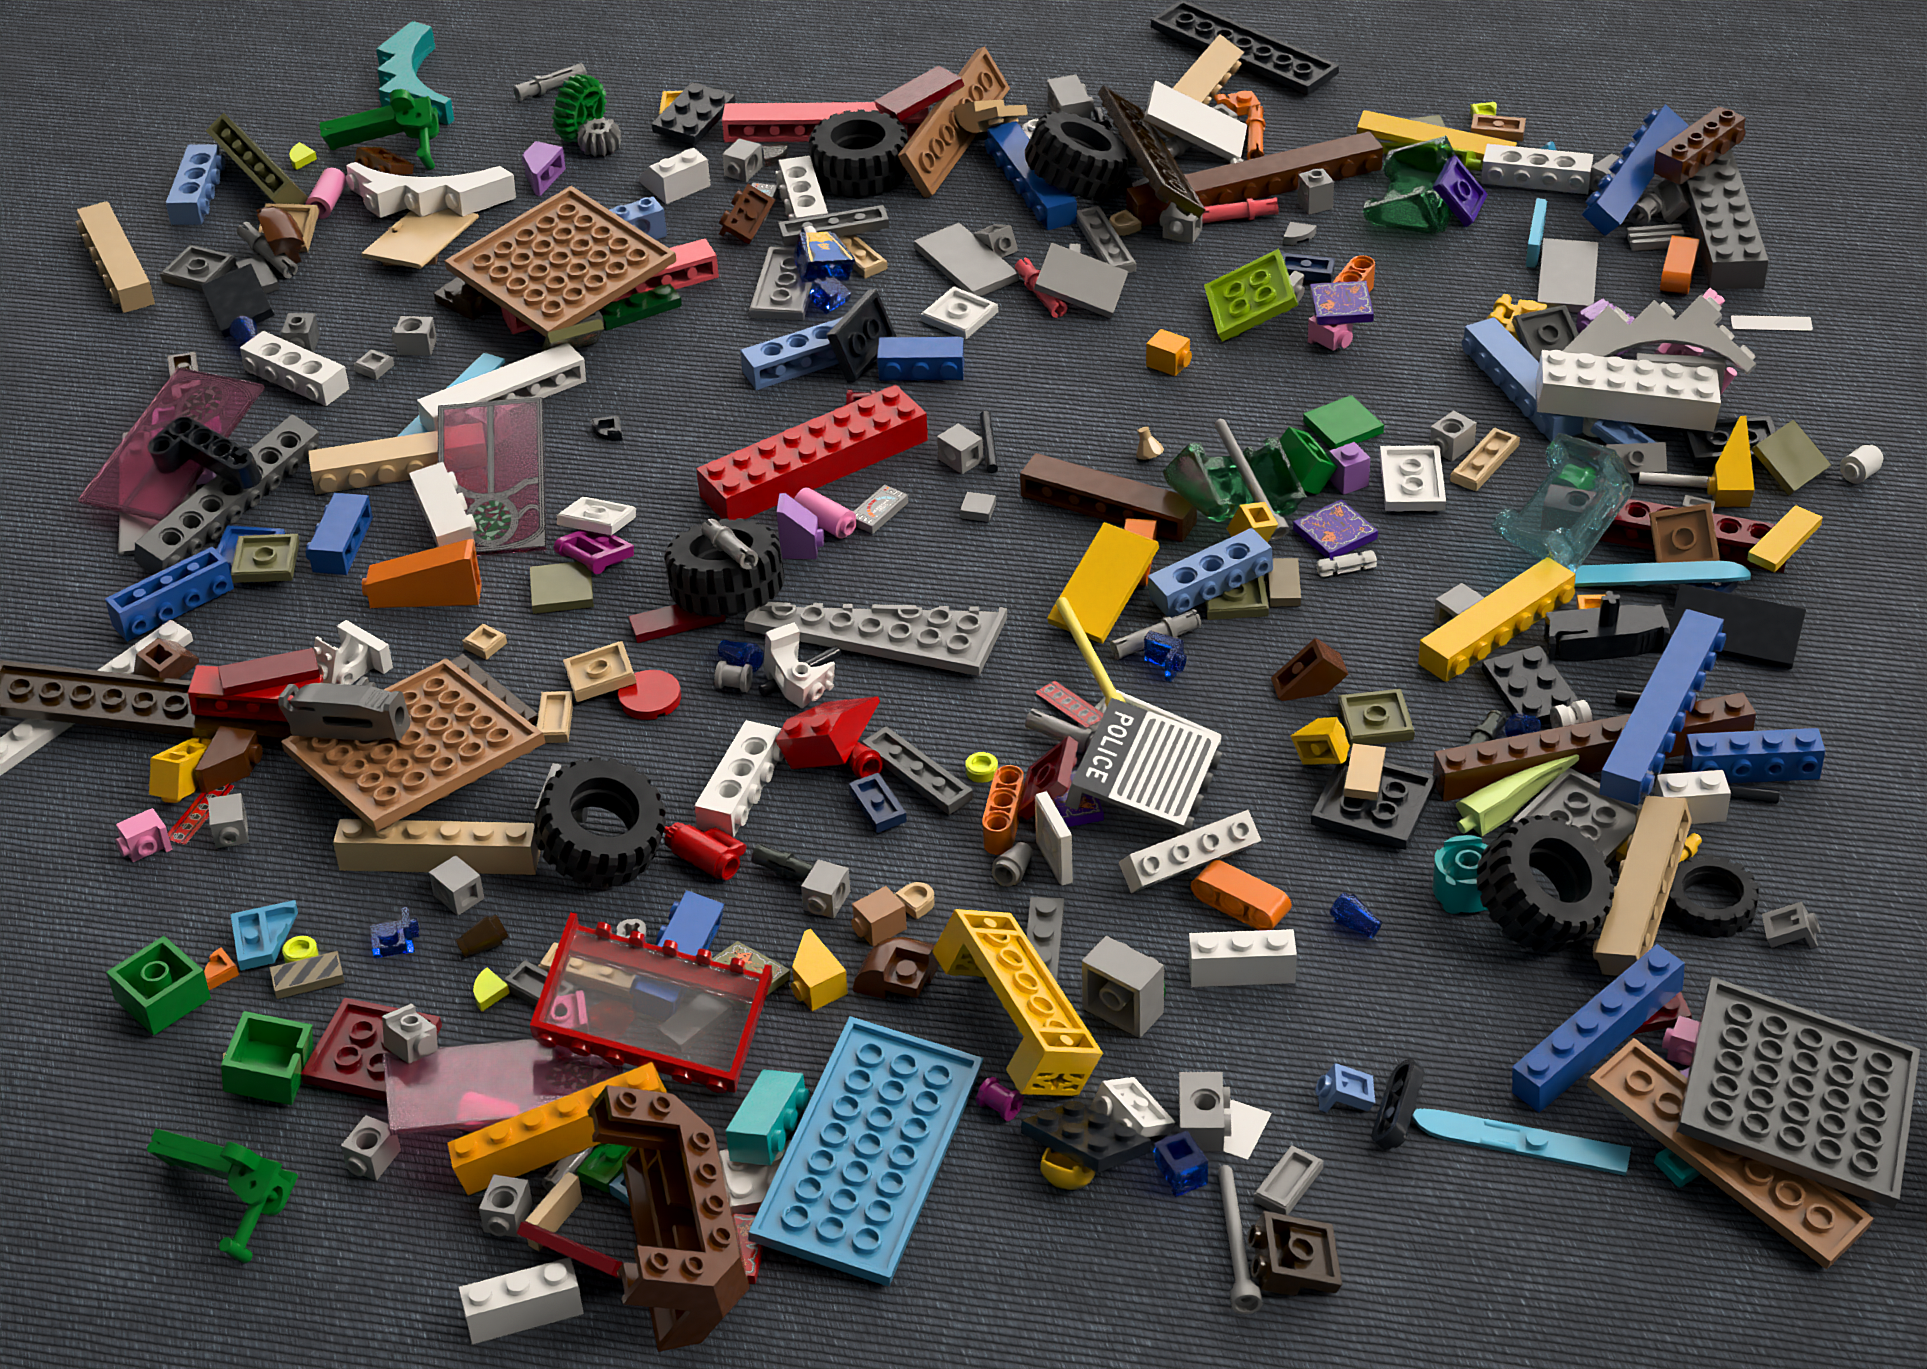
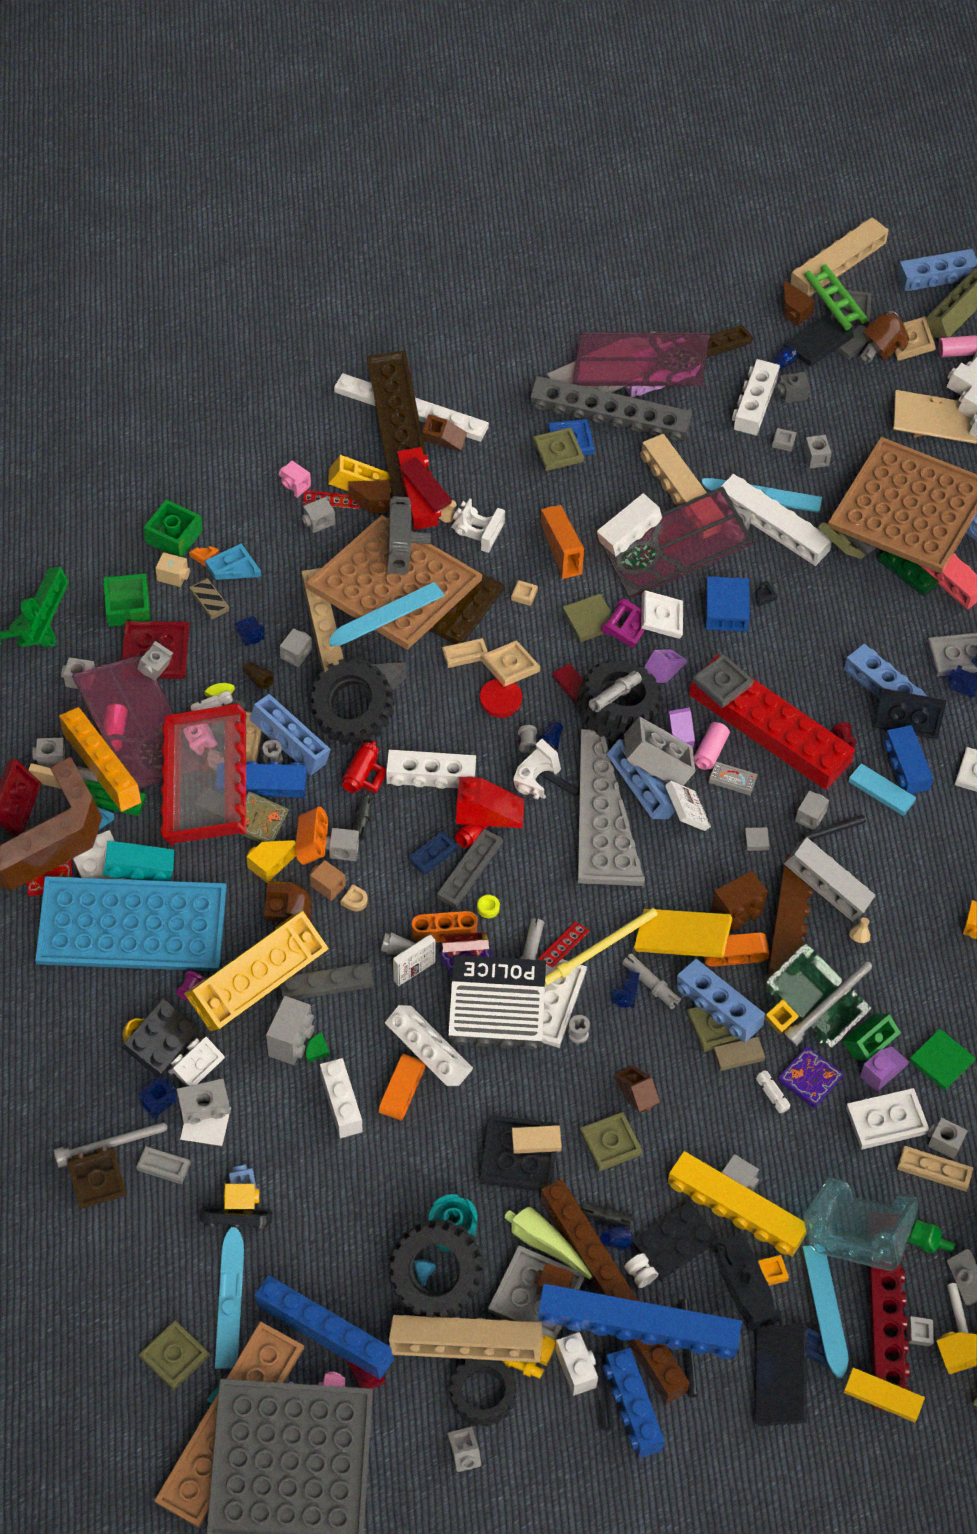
camera: 70 degrees right, 15 degrees up
blue brick [105,547,234,641] -> none
black beam [147,416,262,489] -> none
neon yellow tile [282,936,318,963] -> none
brick [306,493,373,575] -> none
yellow slope [1290,717,1350,765] -> none
clear blue cone [1329,892,1382,939] -> none
medium nougat tile [1649,503,1720,563] -> none
none -> olive tile [139,1320,210,1391]
none -> tan brick [156,553,190,587]
none -> white axle [191,691,233,711]
none -> yellow brick [224,1183,259,1209]
none -> medium blue brick [250,694,331,775]
none -> orange beam [295,807,328,865]
none -> medium azure piece [329,582,444,647]
none -> reddish brown brick [534,1263,574,1295]
none -> light grey bush [568,1015,590,1044]
none -> medium blue brick [607,739,676,819]
none -> light grey brick [624,716,696,786]
none -> medium lavender slope [644,649,687,683]
none -> white tile [665,781,711,831]
none -> dark grey tile [692,654,754,708]
none -> blue brick [705,576,750,631]
none -> reddish brown piece [710,871,767,931]
none -> reddish brown slope [781,281,815,326]
none -> light grey brick [784,837,875,922]
none -> bright green bar [804,264,868,330]
none -> medium azure tile [848,764,916,816]

